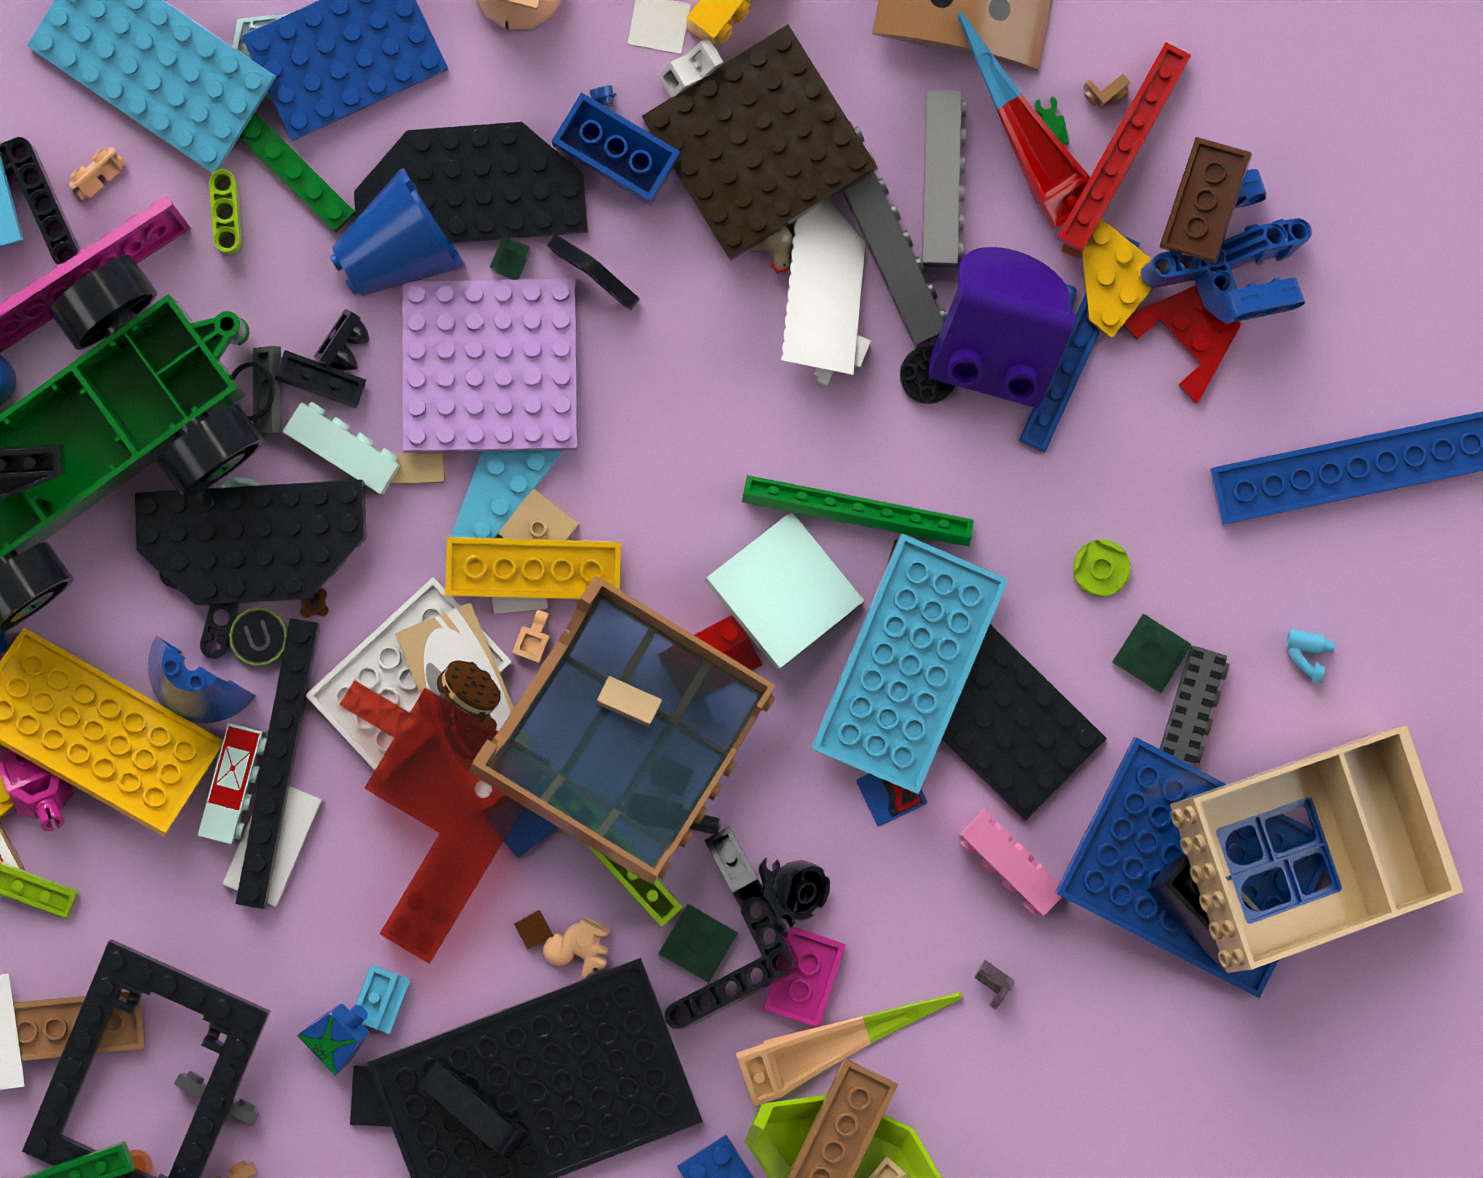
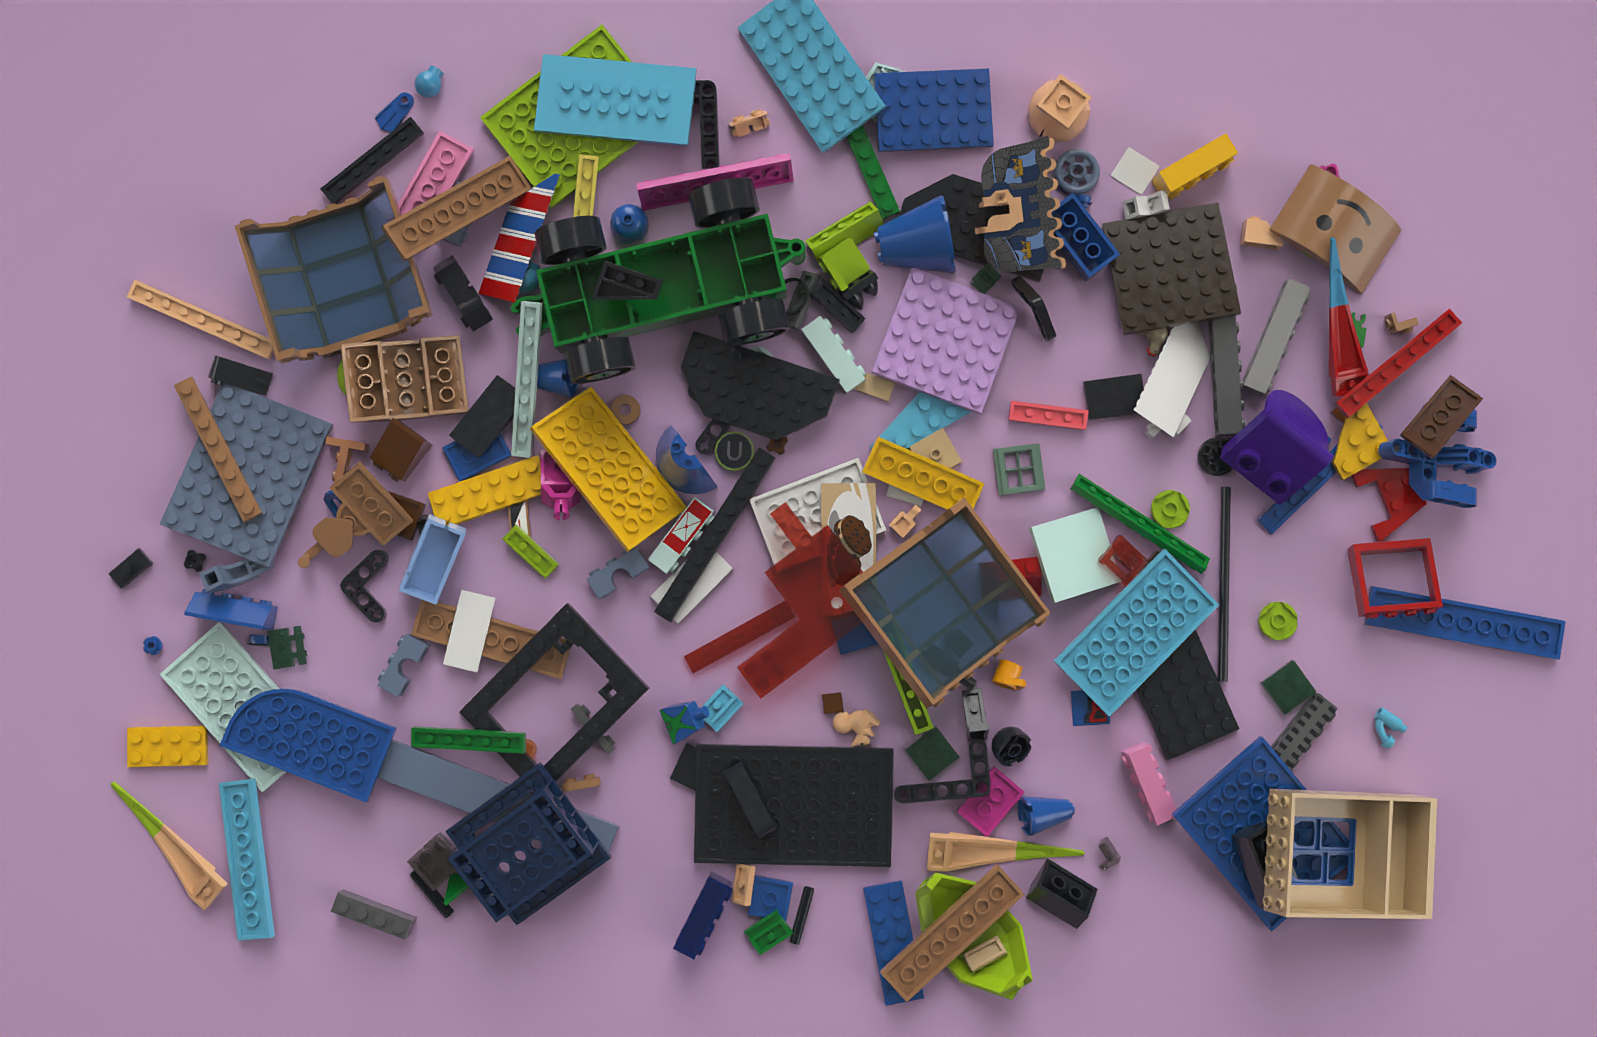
camera: 20 degrees right, 0 degrees up
lime beam [209,169,243,256] -> none
tan tile [596,676,662,727] -> none
black piece [758,858,795,932] -> none
none -> sand blue arch [587,548,650,599]
none -> medium nougat piece [611,395,640,425]
none -> clear red plate [684,600,796,673]
none -> lime panel [805,201,884,264]
none -> lime bracket [818,238,870,291]
none -> animal [975,136,1066,272]
none -> light orange piece [992,659,1026,690]
none -> sand green piece [993,443,1045,495]
none -> coral plate [1008,401,1089,430]
none -> blue cone [1017,796,1075,836]
none -> black slope [1026,858,1098,929]
none -> sand blue plate [1054,149,1100,195]
none -> black tile [1083,374,1144,420]
none -> clear red plate [1098,534,1148,587]
none -> lime tile [1150,490,1190,529]
none -> black piece [1218,487,1231,682]
none -> light nougat slope [1240,217,1283,250]
none -> red window [1347,538,1443,619]

